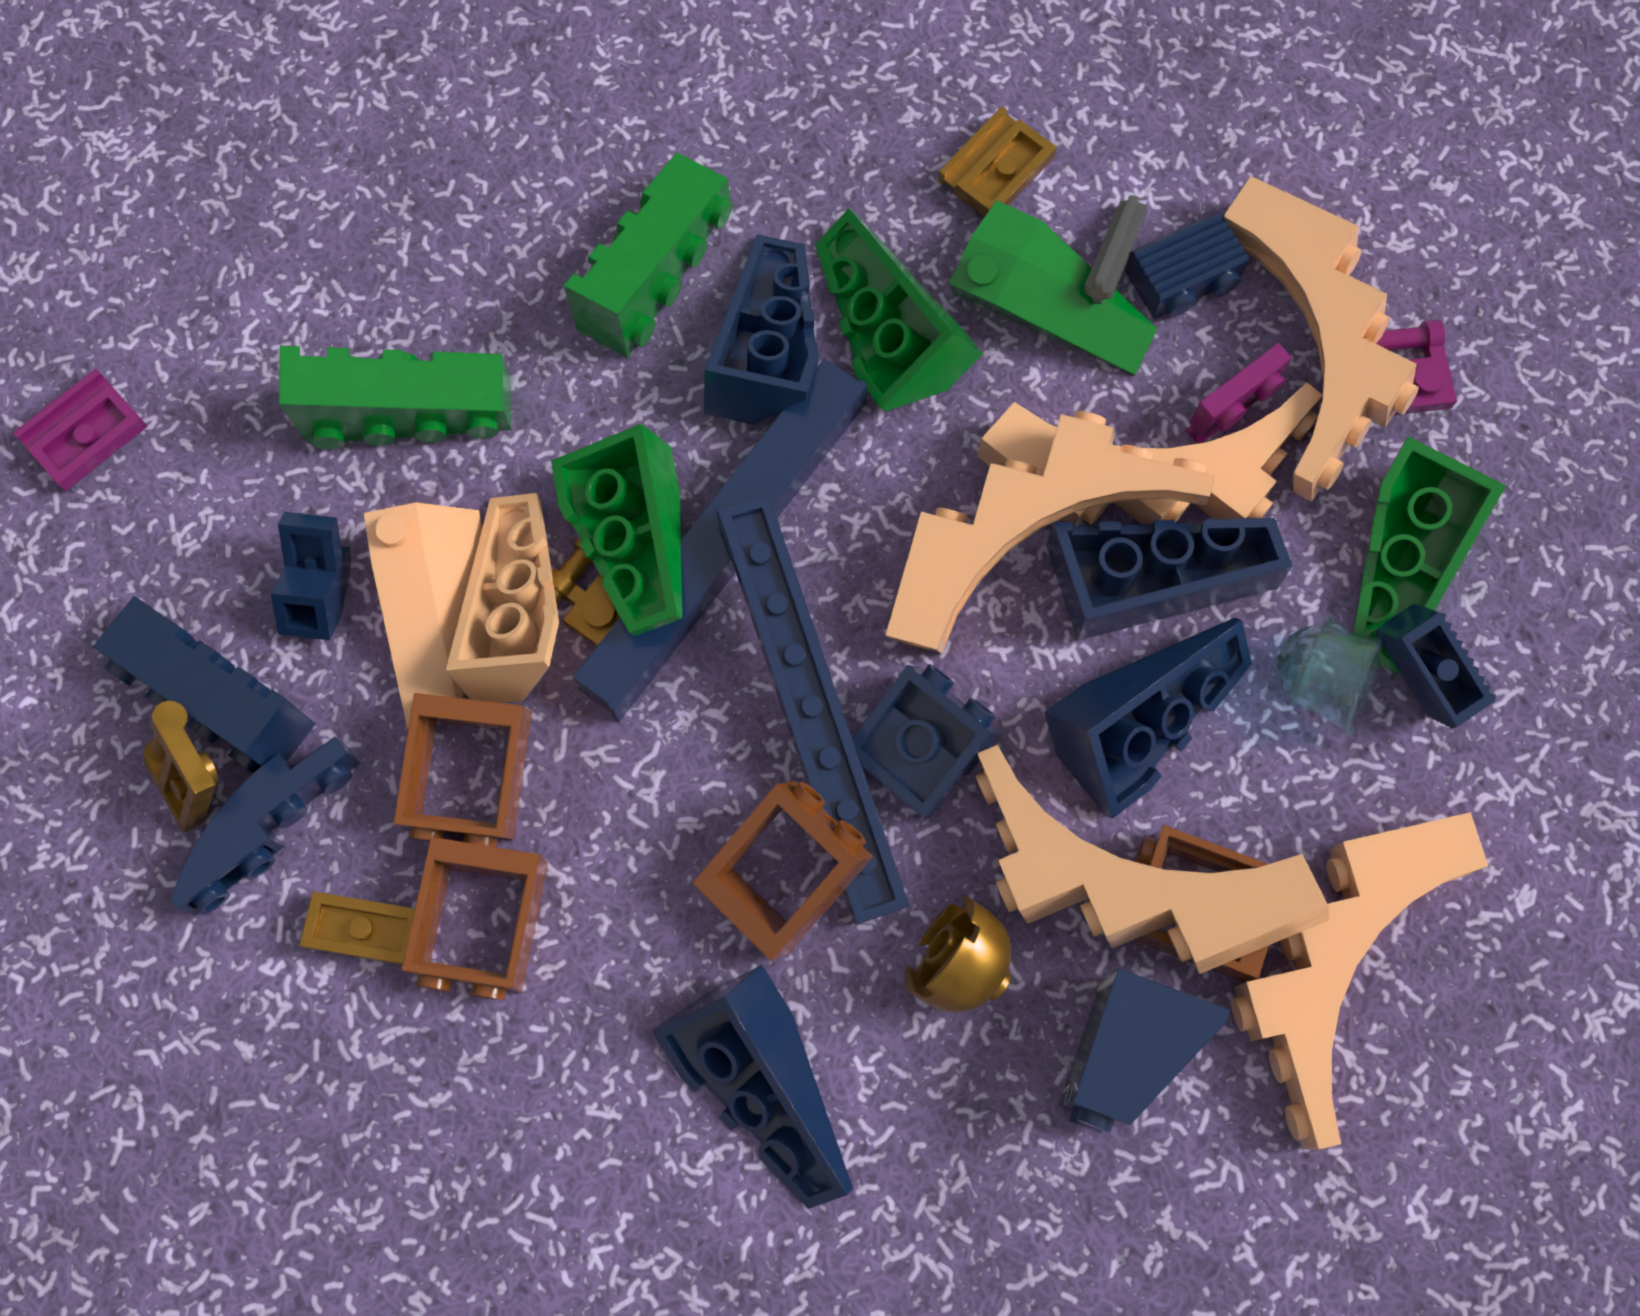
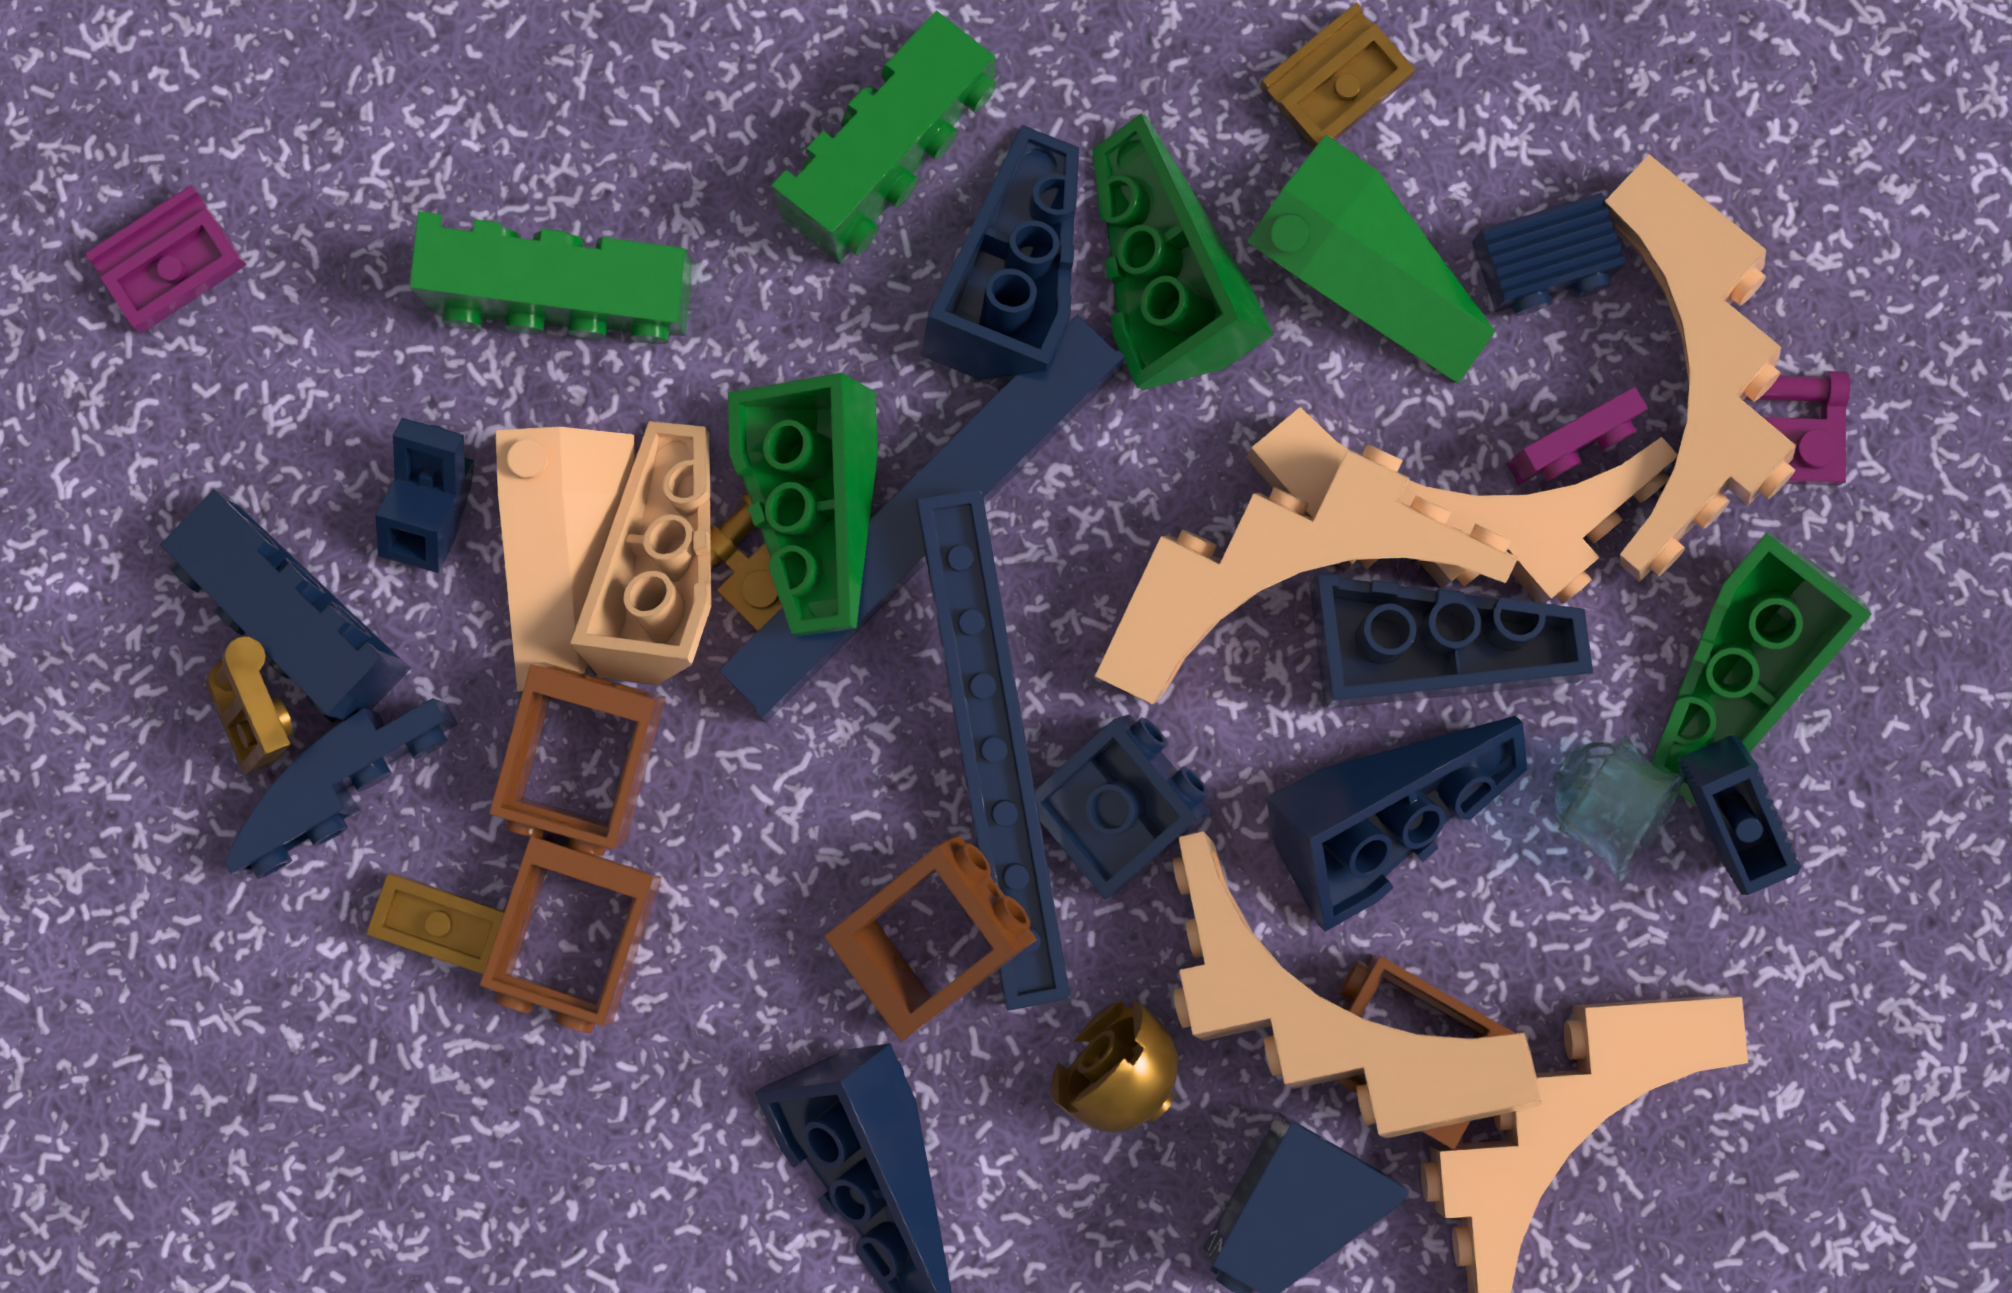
camera: 10 degrees right, 10 degrees up
dark grey axle [1084,195,1147,304] -> none

